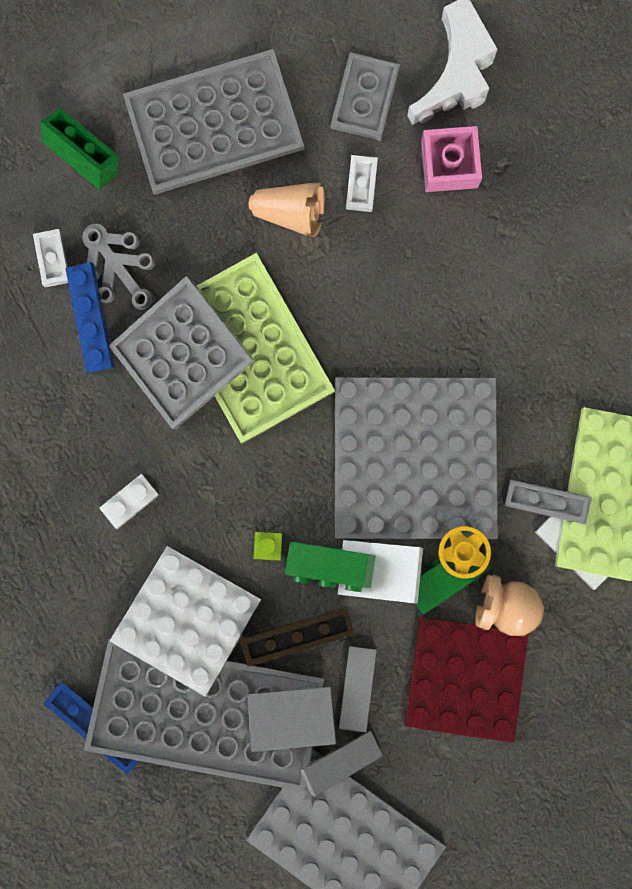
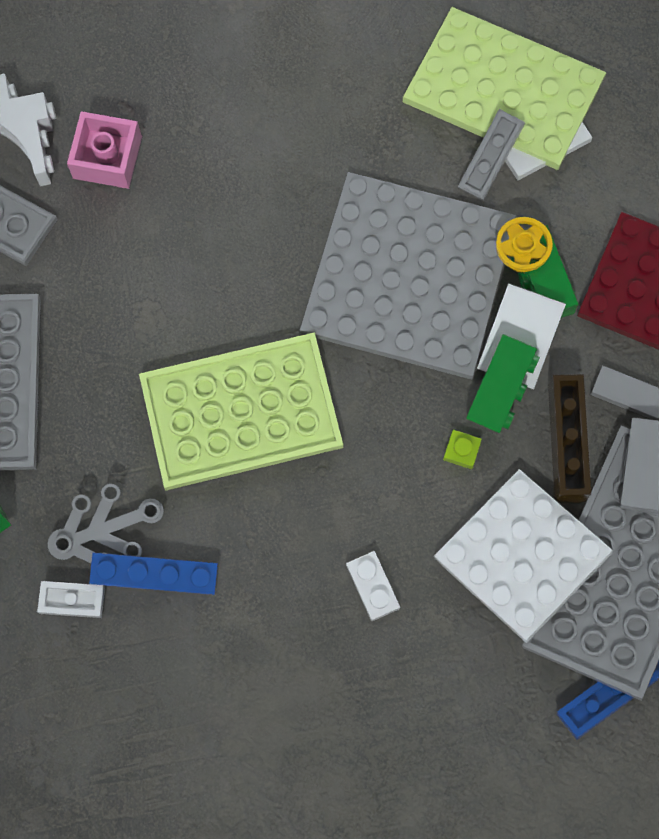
camera: 75 degrees left, 10 degrees down
light grey plate [109,276,255,429] -> none
light nougat cone [249,182,325,237] -> none
white plate [346,155,378,212] -> none
light nougat tile [475,575,544,636] -> none

